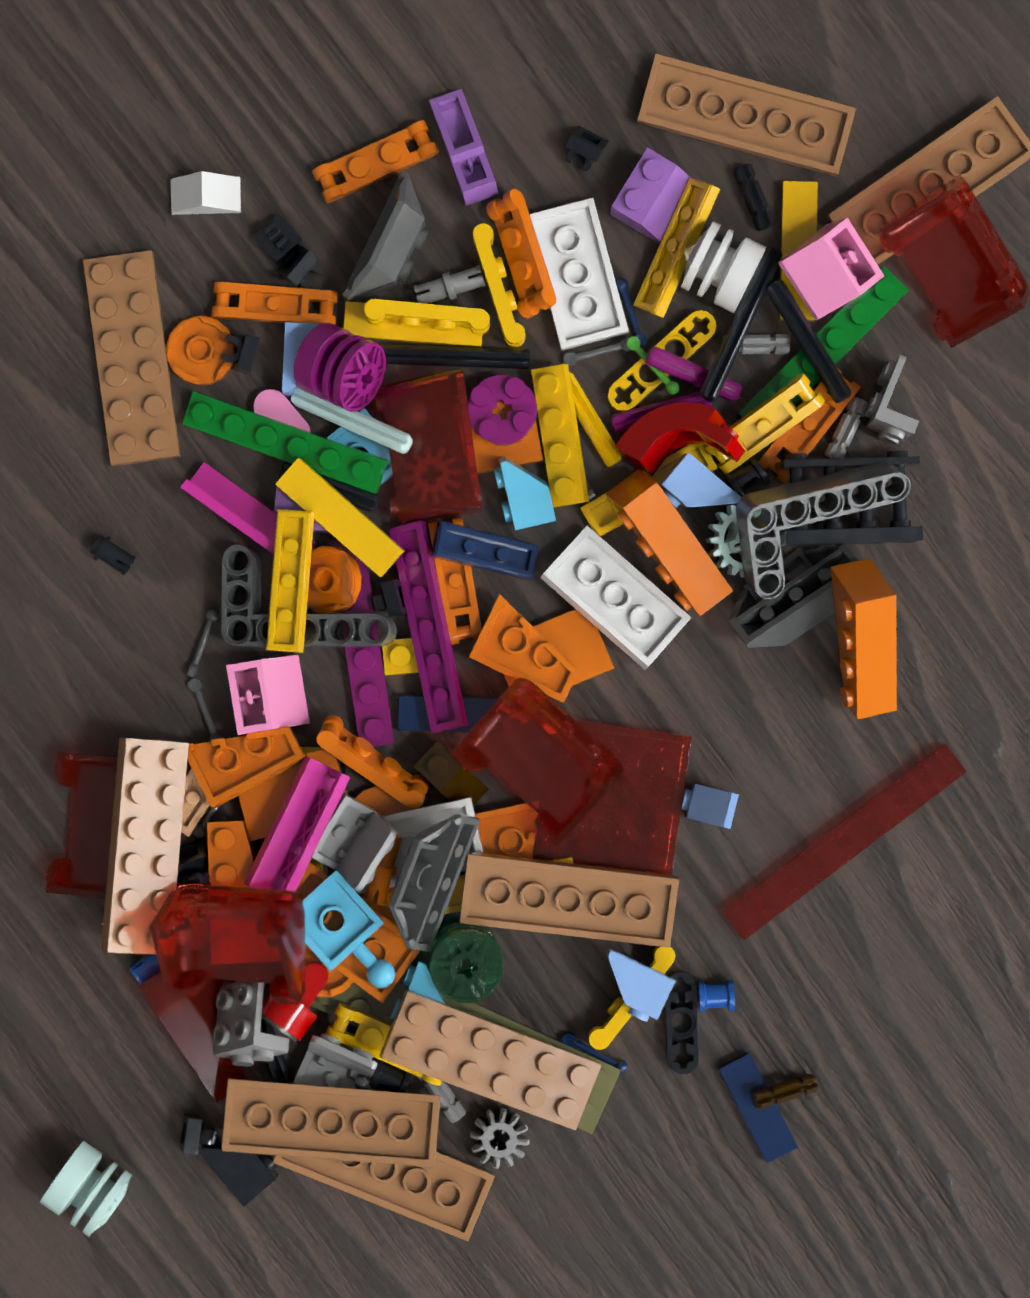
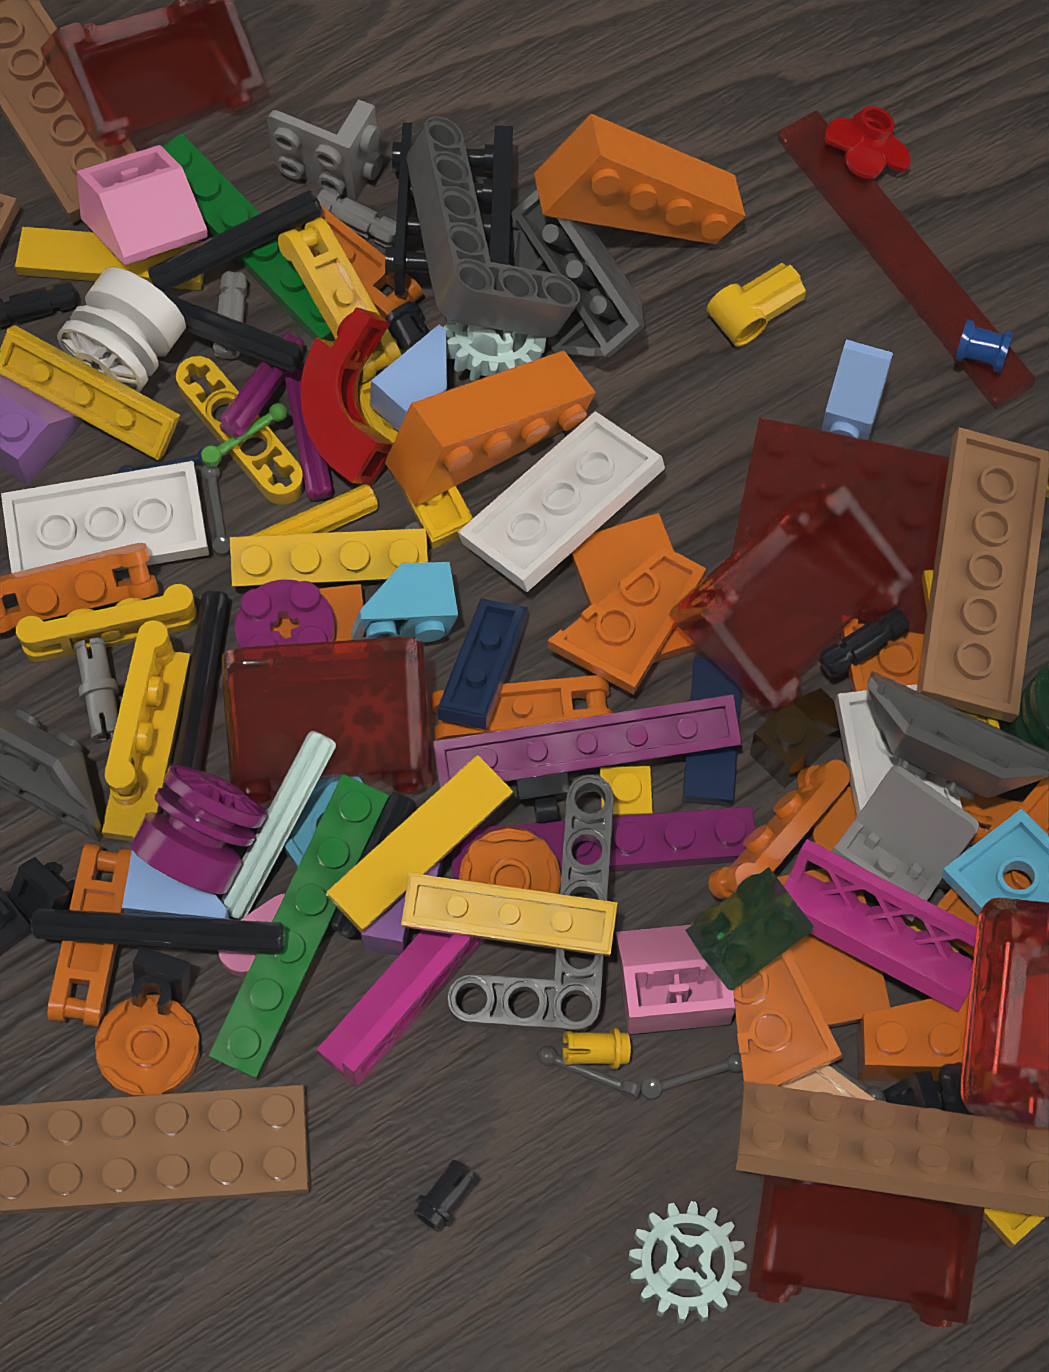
camera: 85 degrees left, 20 degrees down
none -> black axle [30,908,287,953]
none -> yellow pin [562,1027,631,1069]
none -> light aqua gear [628,1201,747,1324]
none -> clear green bracket [685,867,813,990]
none -> yellow piece [706,262,806,347]
none -> black axle [819,607,910,677]
none -> red plate [824,106,910,179]
none -> blue bush [954,319,1013,374]

